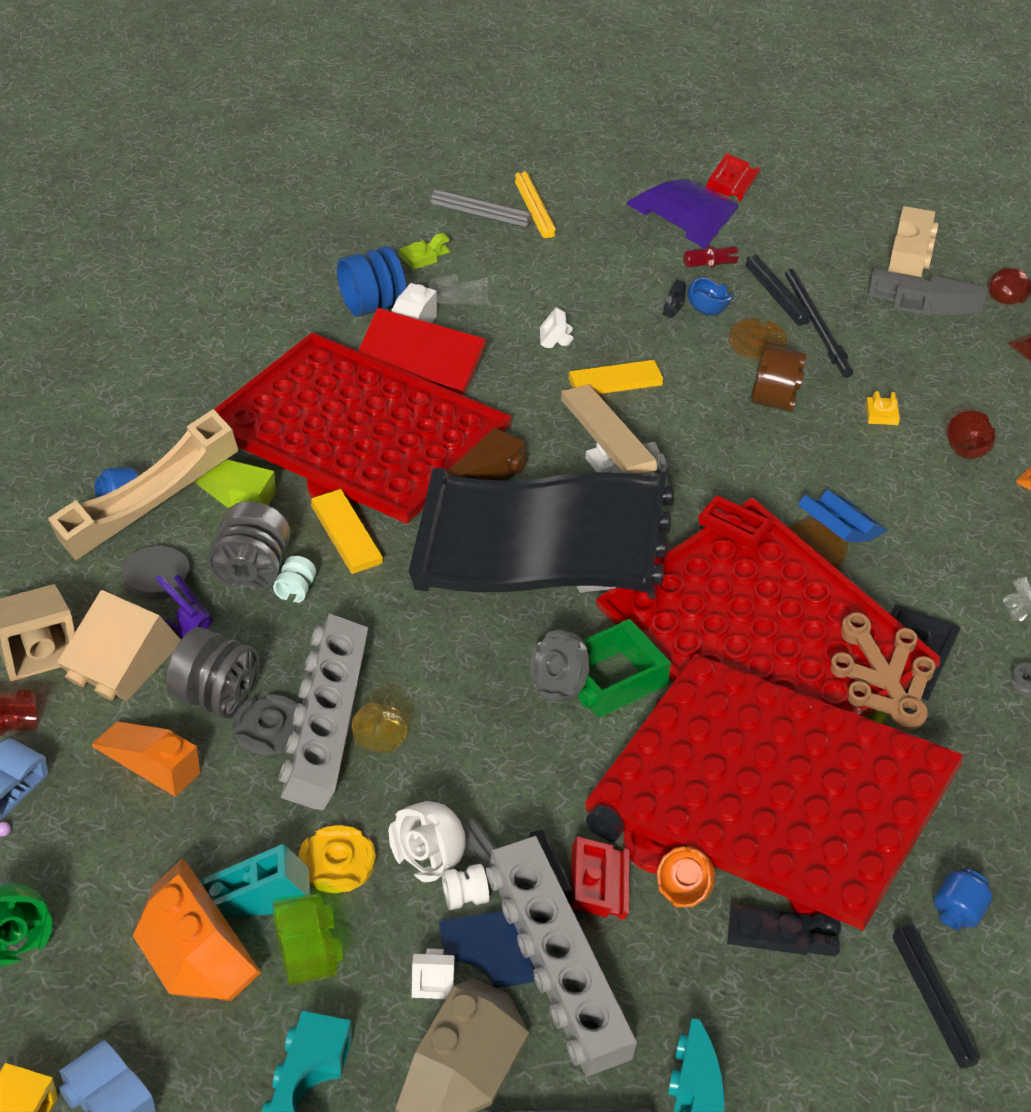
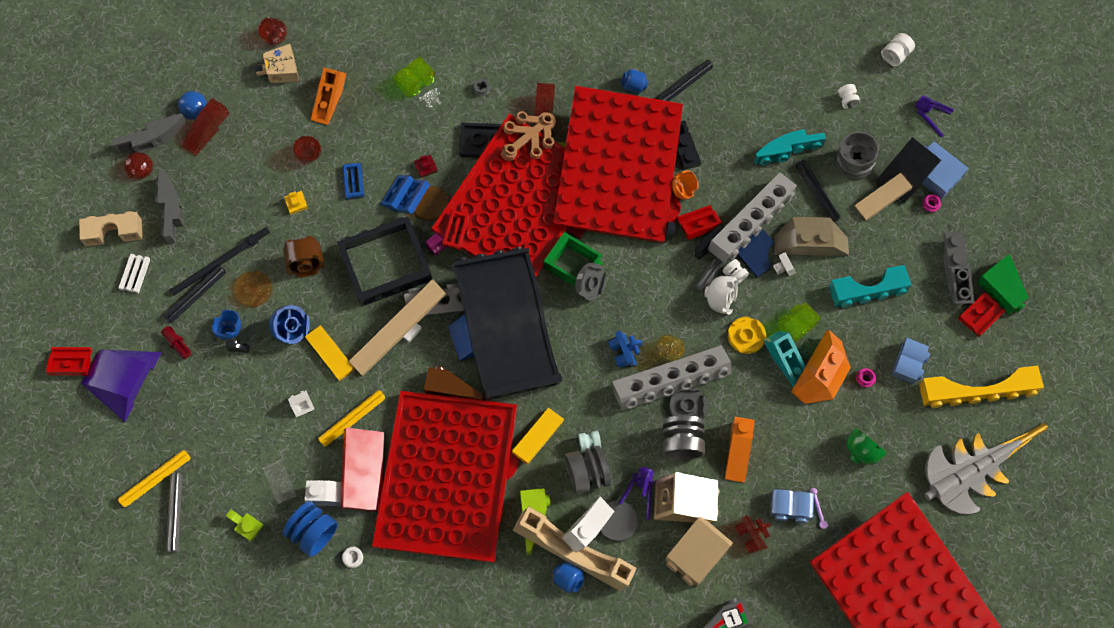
camera: 115 degrees left, 25 degrees up
none -> white tile [119,254,150,294]
none -> blue cylinder [269,305,310,344]
none -> yellow axle [318,390,385,447]
none -> black window [337,217,433,307]
none -> white tile [342,547,363,568]
none -> blue tile [343,163,364,200]
none -> dark red tile [414,155,438,178]
none -> clear red slope [533,83,555,134]
none -> white slope [561,497,614,553]
none -> blue hips [608,330,643,368]
none -> dark pink plate [856,368,876,388]

